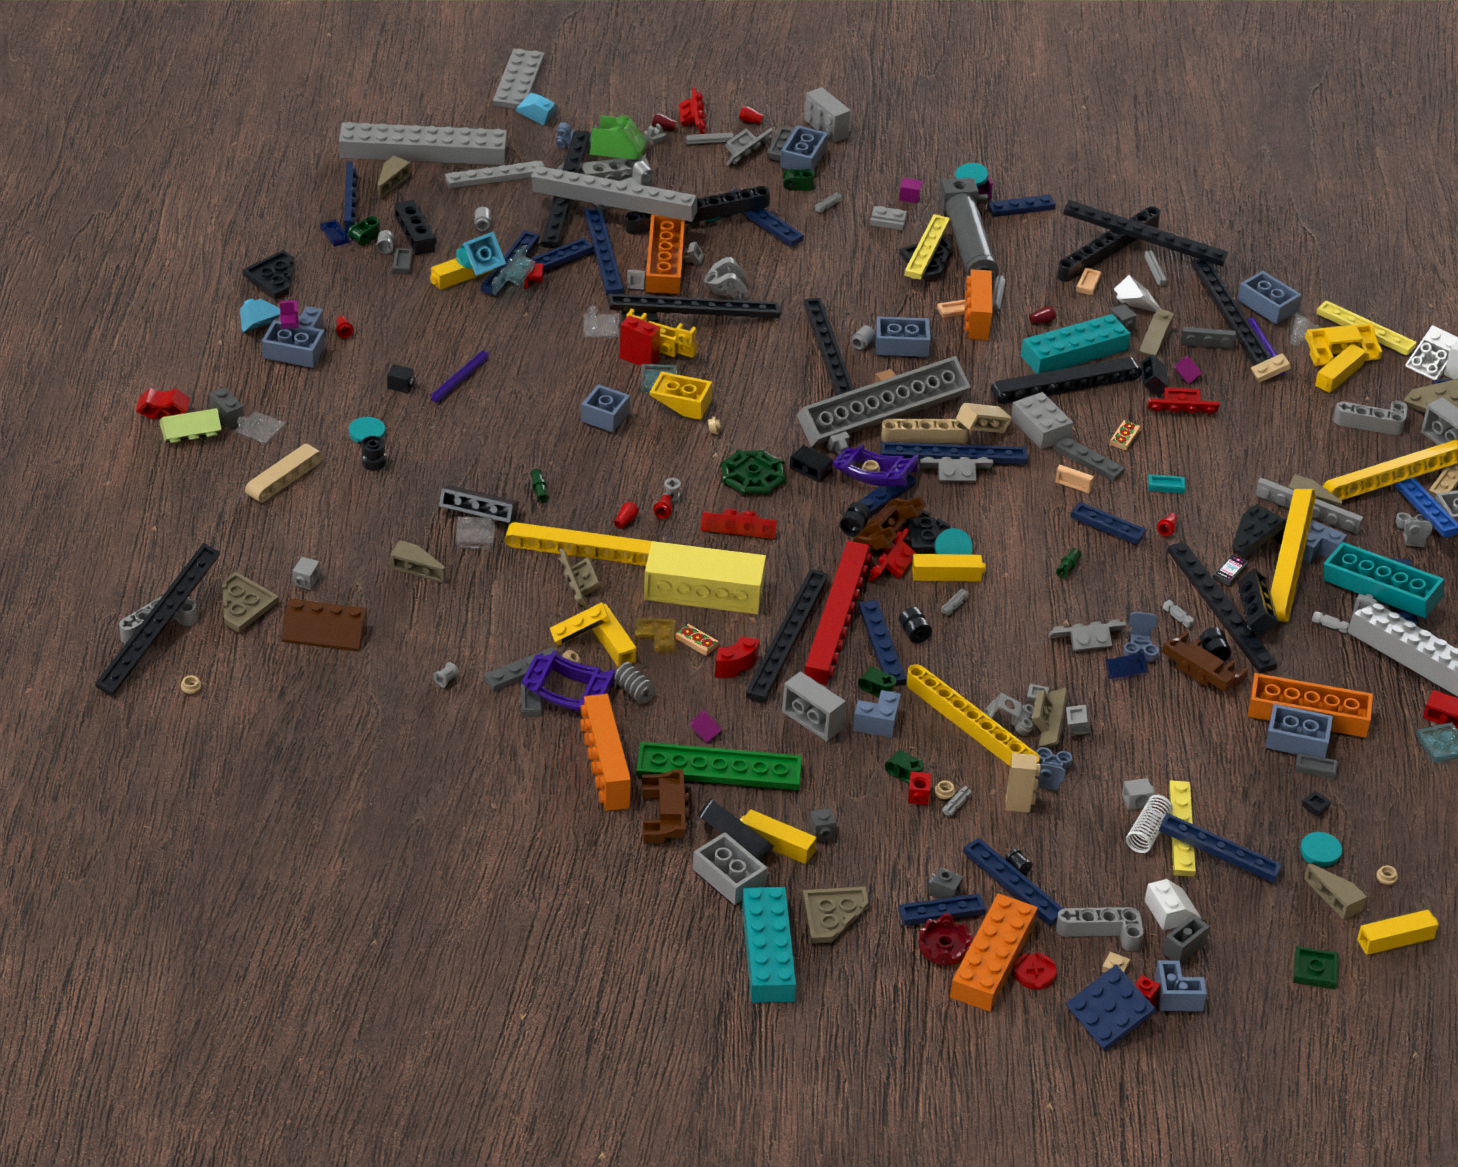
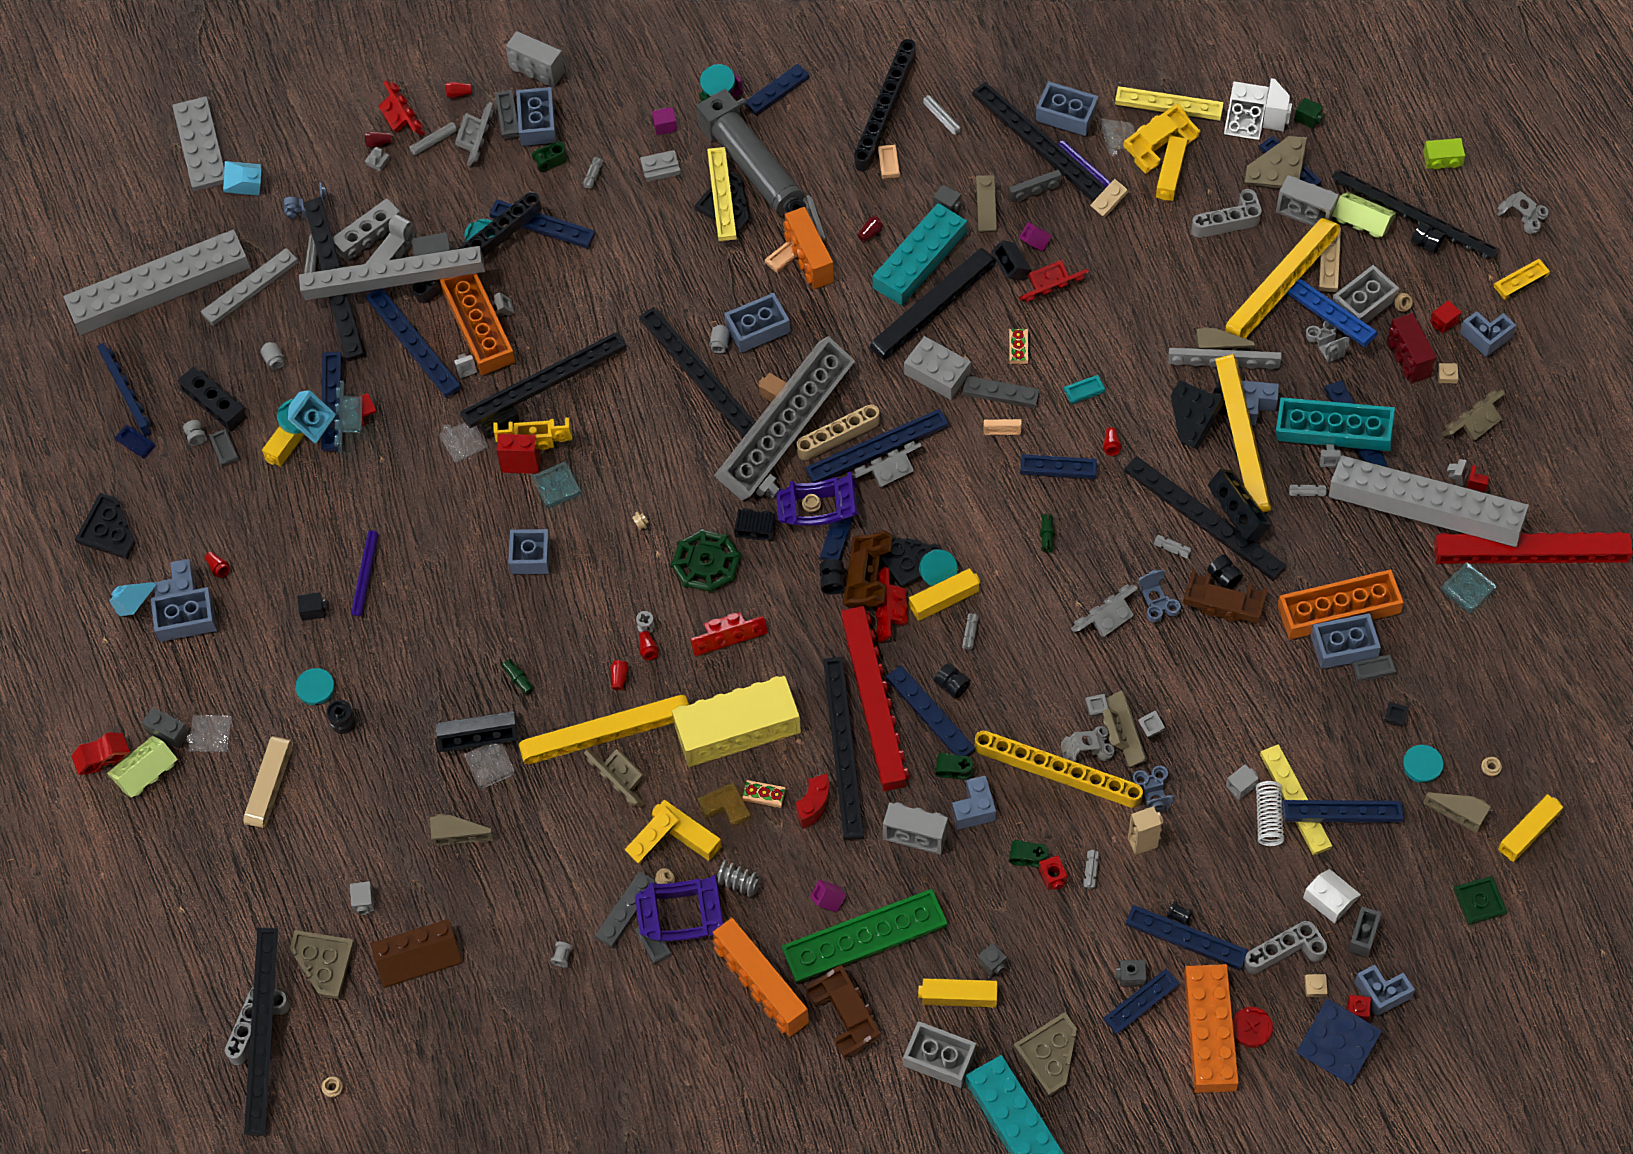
camera: 20 degrees left, 20 degrees up
magenta panel [279,300,299,329] -> none
dark green piece [348,216,380,246] -> none
dark tan slope [377,156,410,199] -> none
dark blue plate [528,238,594,272] -> none
bright green windscreen [590,115,647,159] -> none
yellow slope [649,372,712,420] -> none
black beam [698,799,774,863] -> none
light grey piece [704,257,748,301] -> none
dark red plate [918,913,973,965] -> none
tan plate [935,780,955,799] -> none
tan brick [956,403,1012,433] -> none
black plate [1063,200,1228,267] -> none
clear blue tile [1105,653,1147,679] -> none
white slope [1114,275,1162,312] -> none
tile [1213,554,1248,586] -> none

